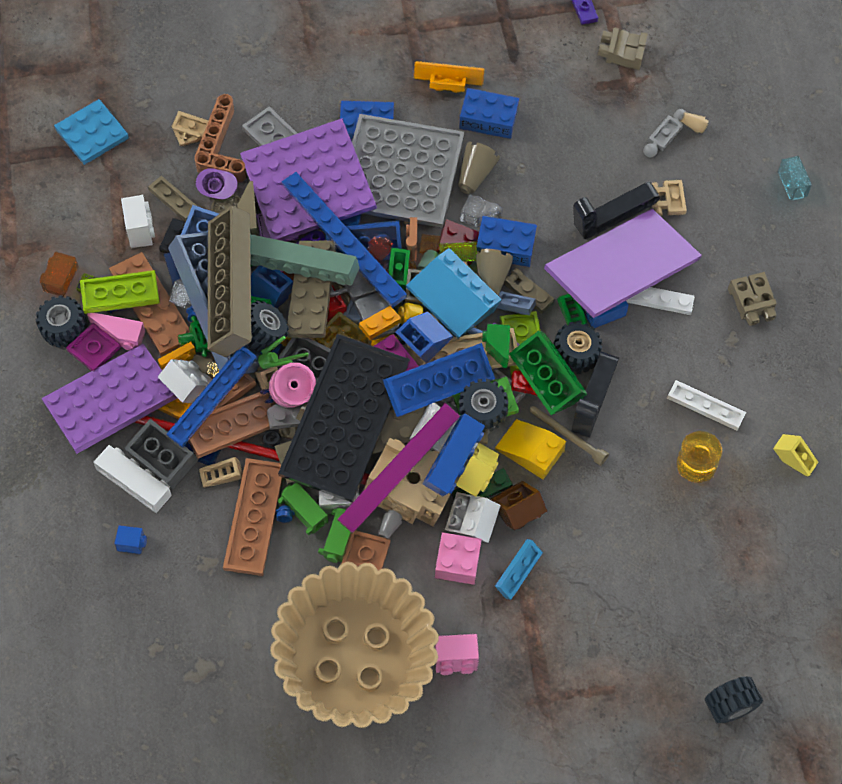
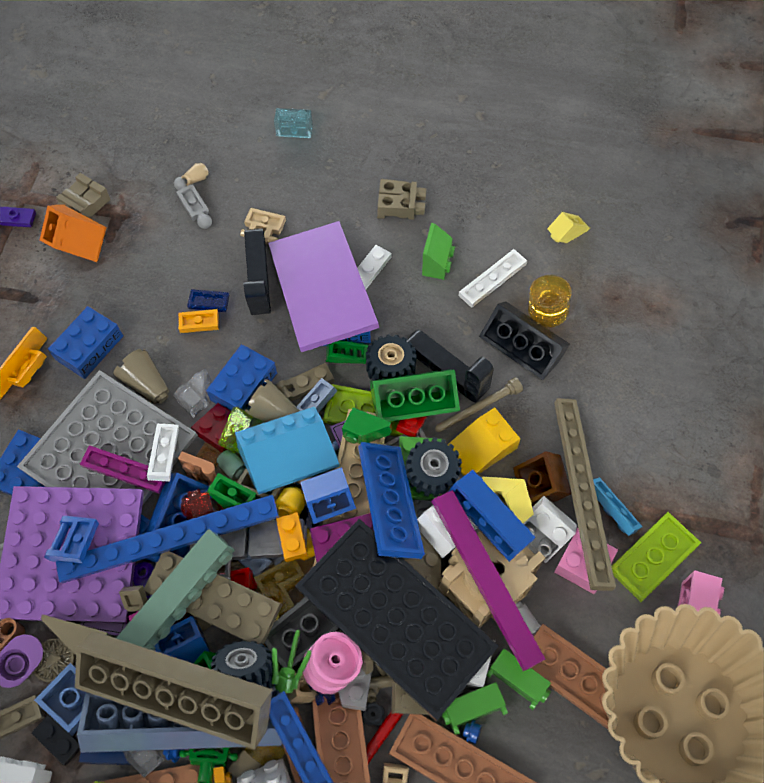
camera: 65 degrees left, 0 degrees up
none -> orange slope [40,204,107,262]
none -> blue plate [44,516,99,563]
none -> magenta plate [80,445,166,494]
none -> dark tan plate [119,585,148,612]
none -> white plate [147,423,179,481]
none -> light orange plate [179,309,219,333]
none -> clear blue plate [187,289,229,312]
none -> bright green slope [422,223,455,280]
none -> black slope [479,301,570,380]
none -> dark tan plate [554,398,616,591]
none -> lime tile [612,512,701,602]

